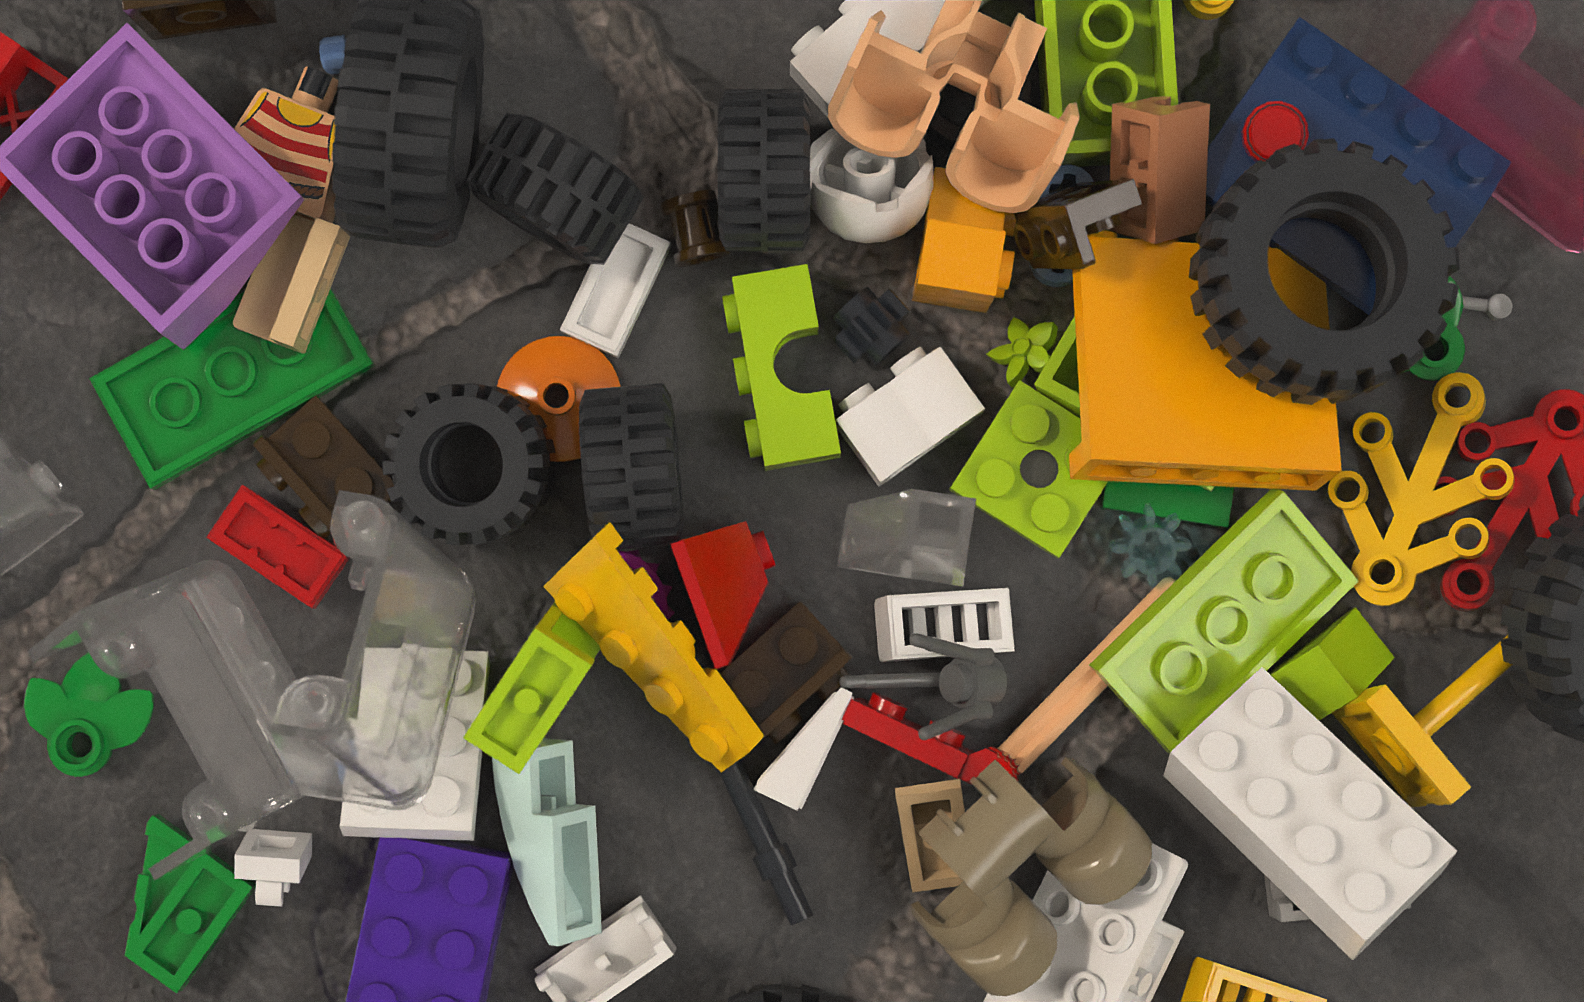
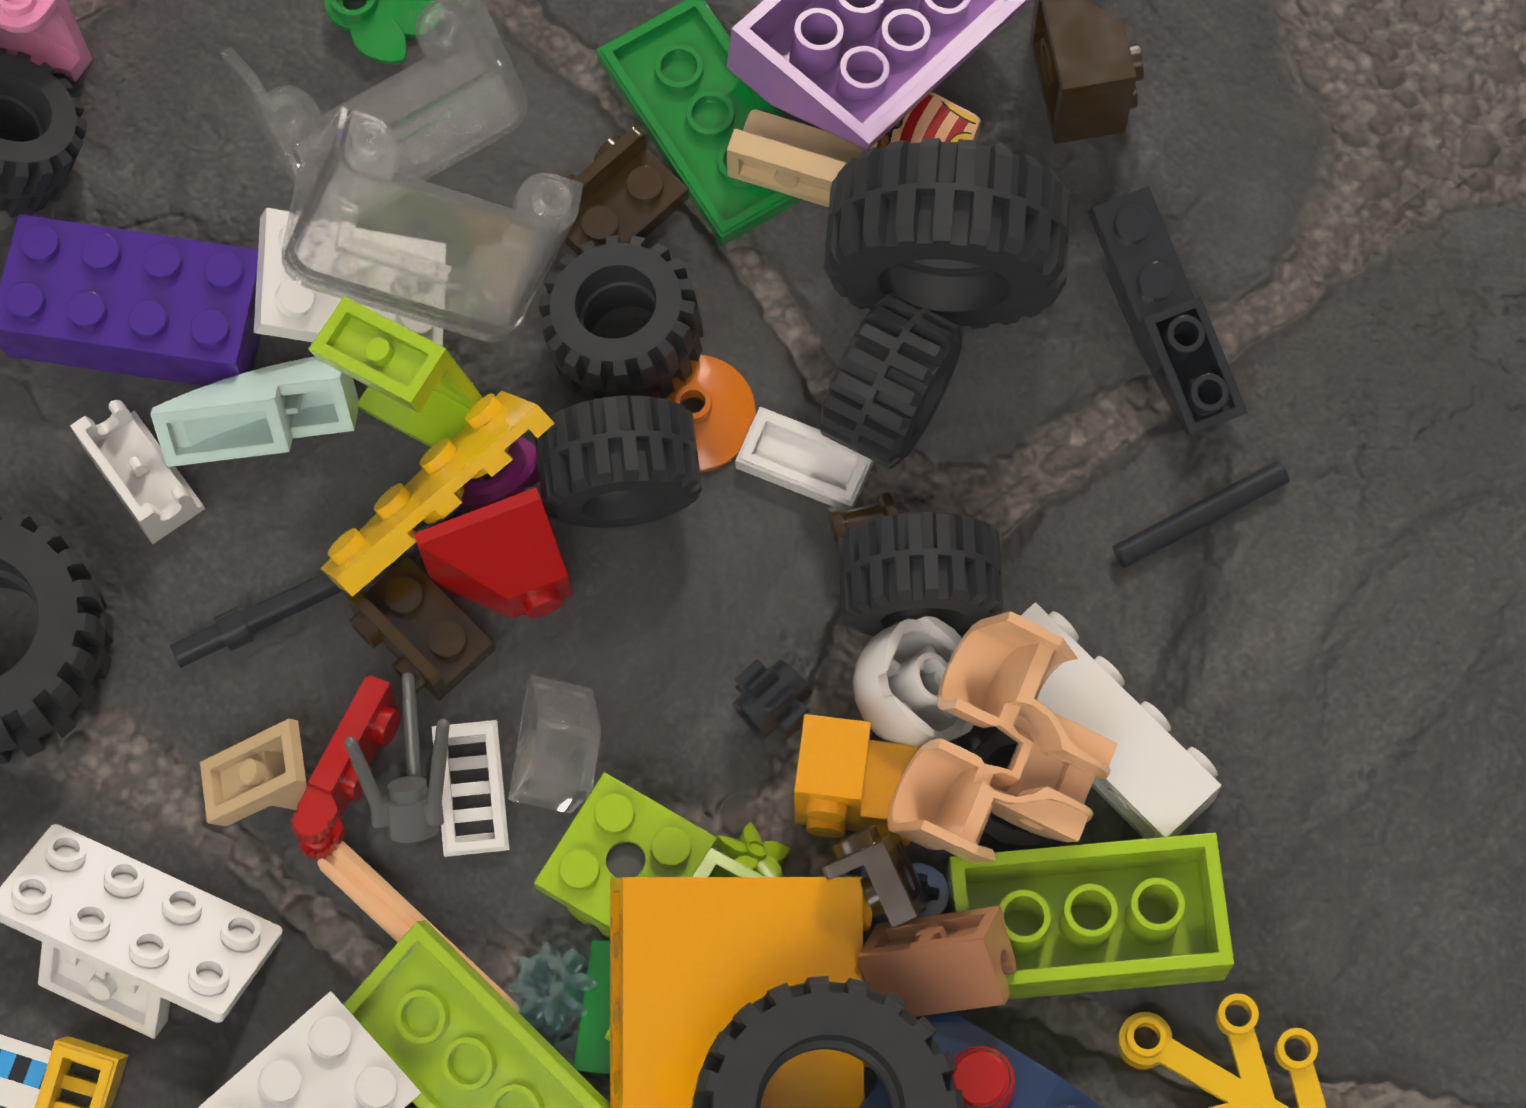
camera: 90 degrees right, 15 degrees down
green wing [125,814,256,994] -> none
red plate [206,485,351,609] -> none
white tile [234,829,312,907] -> none
lime arch [722,264,841,471] -> none
white slope [753,688,854,811] -> none
white brick [836,347,985,487] -> none
dark tan piece [911,757,1152,996] -> none

